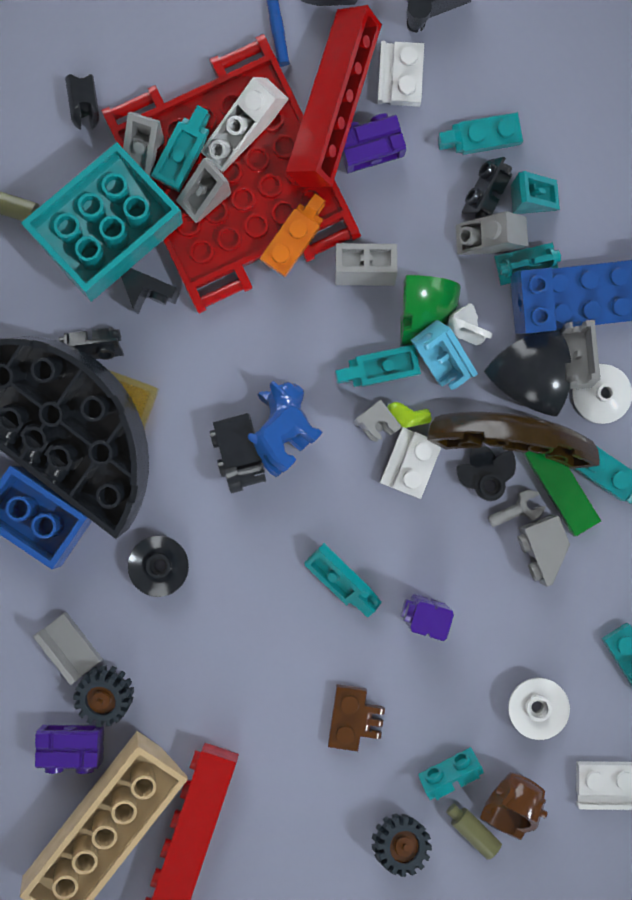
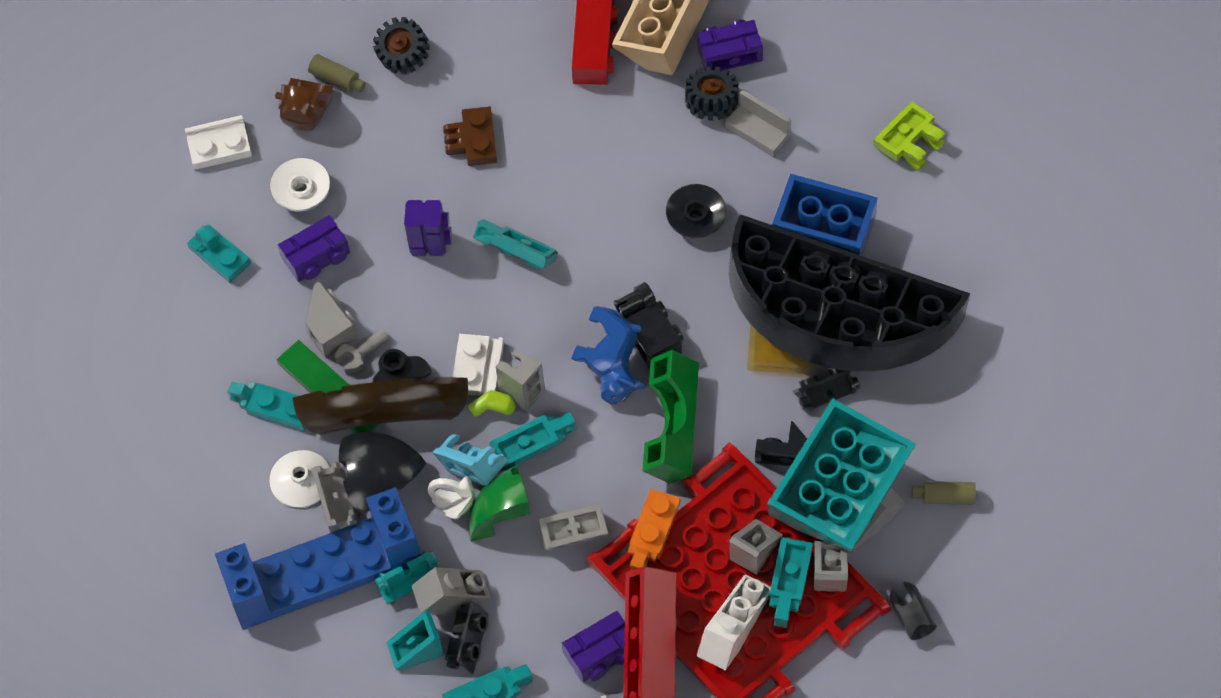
camera: 175 degrees right, 25 degrees down
teal hinge [418,747,484,800] -> none
none -> dark purple brick [277,215,350,282]
none -> green arch [642,350,699,484]

